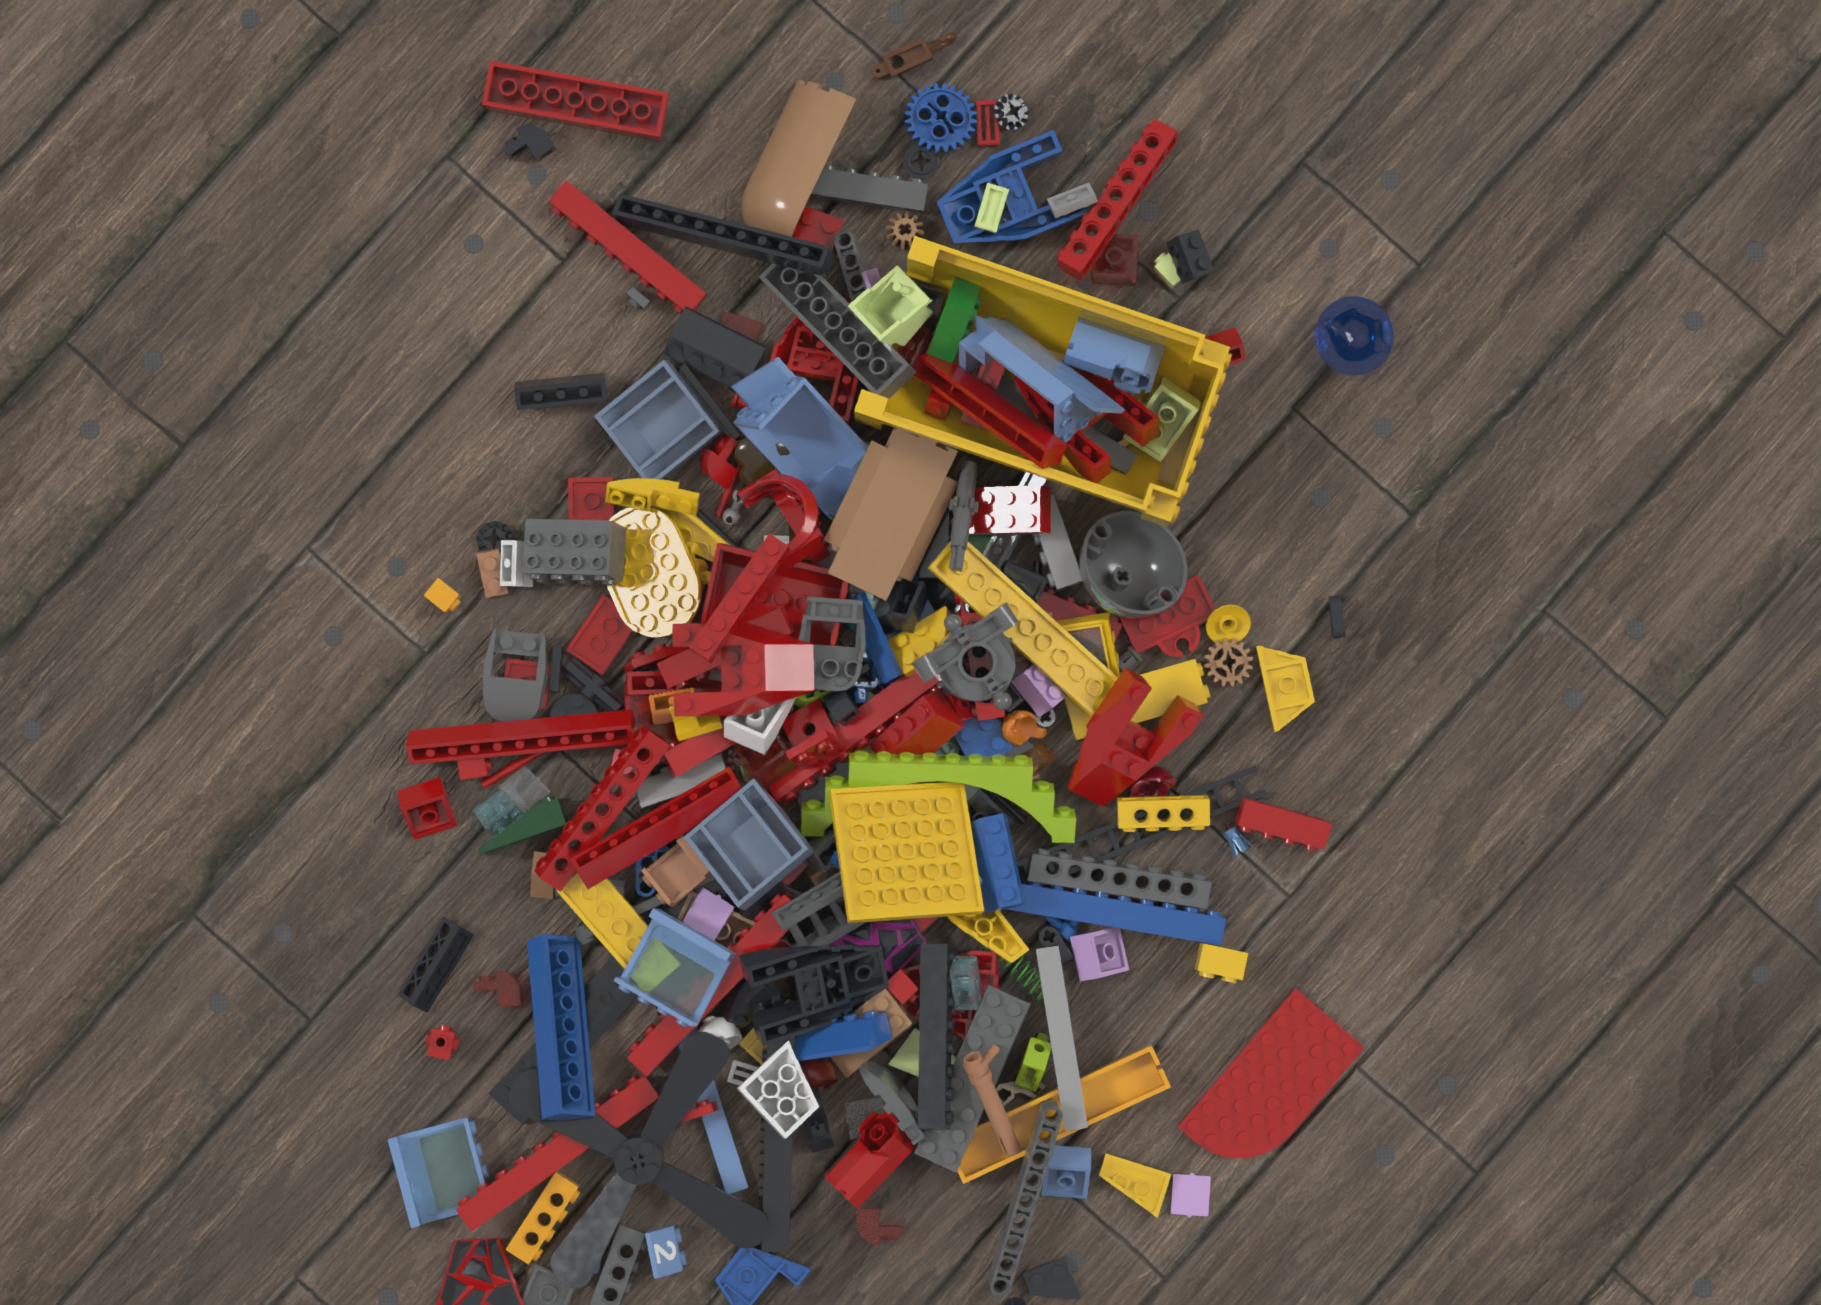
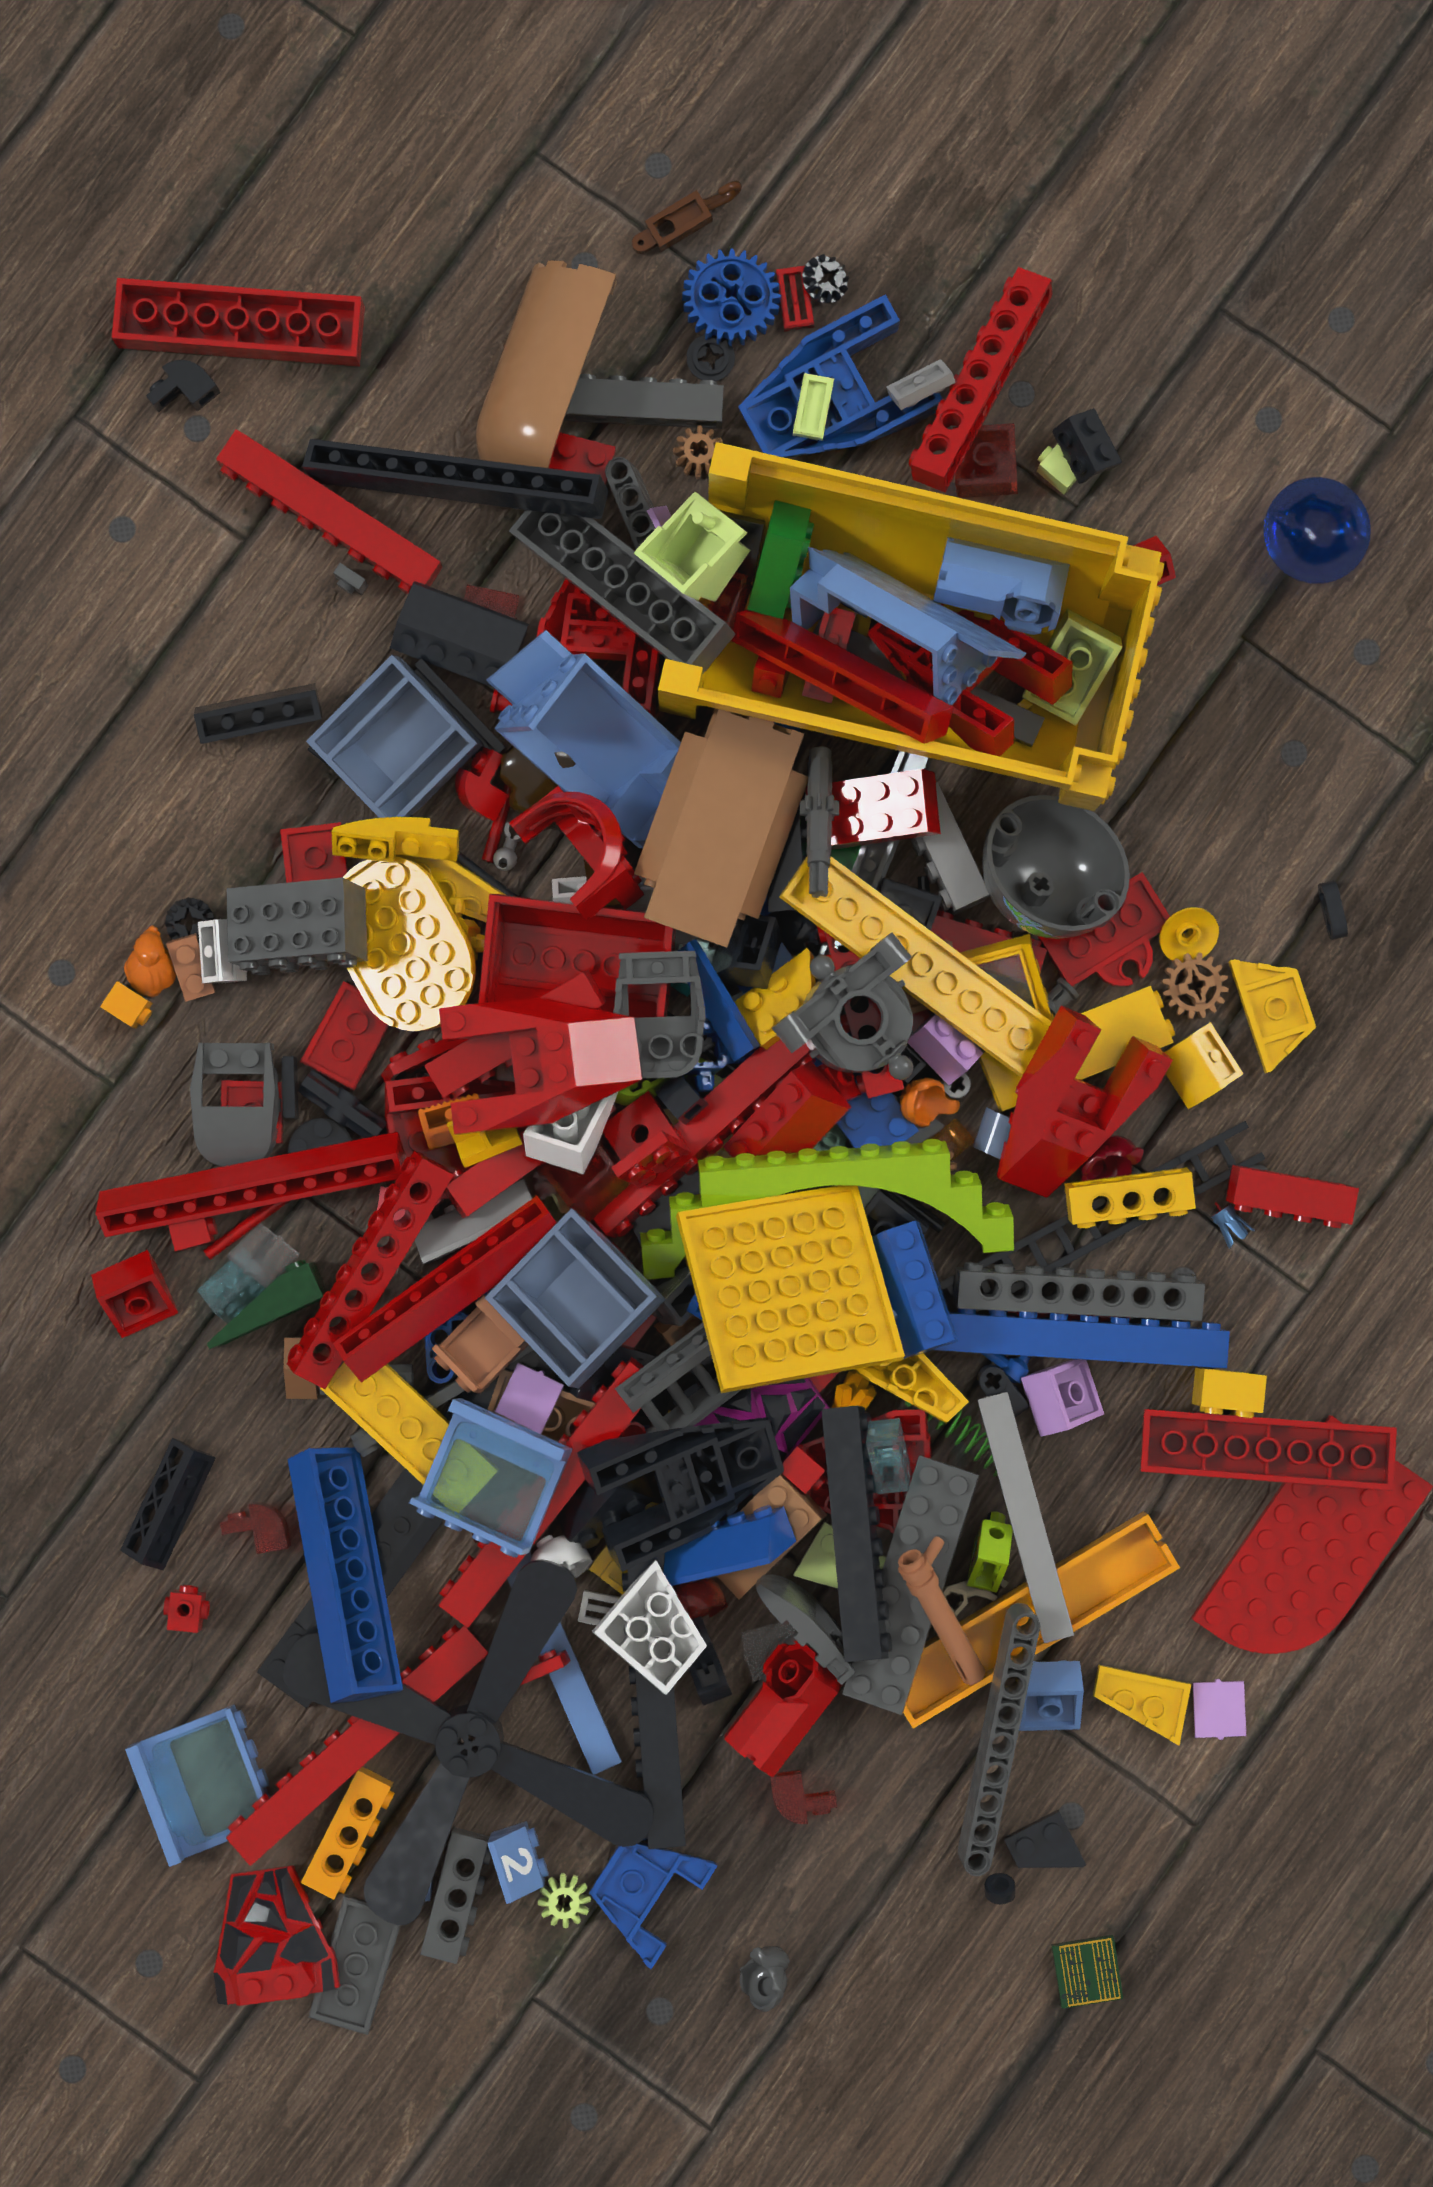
camera: 10 degrees left, 0 degrees up
red brick [689,533,791,664] -> none
none -> orange hair [124,925,176,997]
none -> yellowish green gear [538,1873,591,1928]
none -> light orange rock [832,1370,877,1410]
none -> sand blue hat [973,1107,1011,1159]
none -> red brick [1140,1409,1397,1491]
none -> yellow brick [1164,1022,1243,1109]

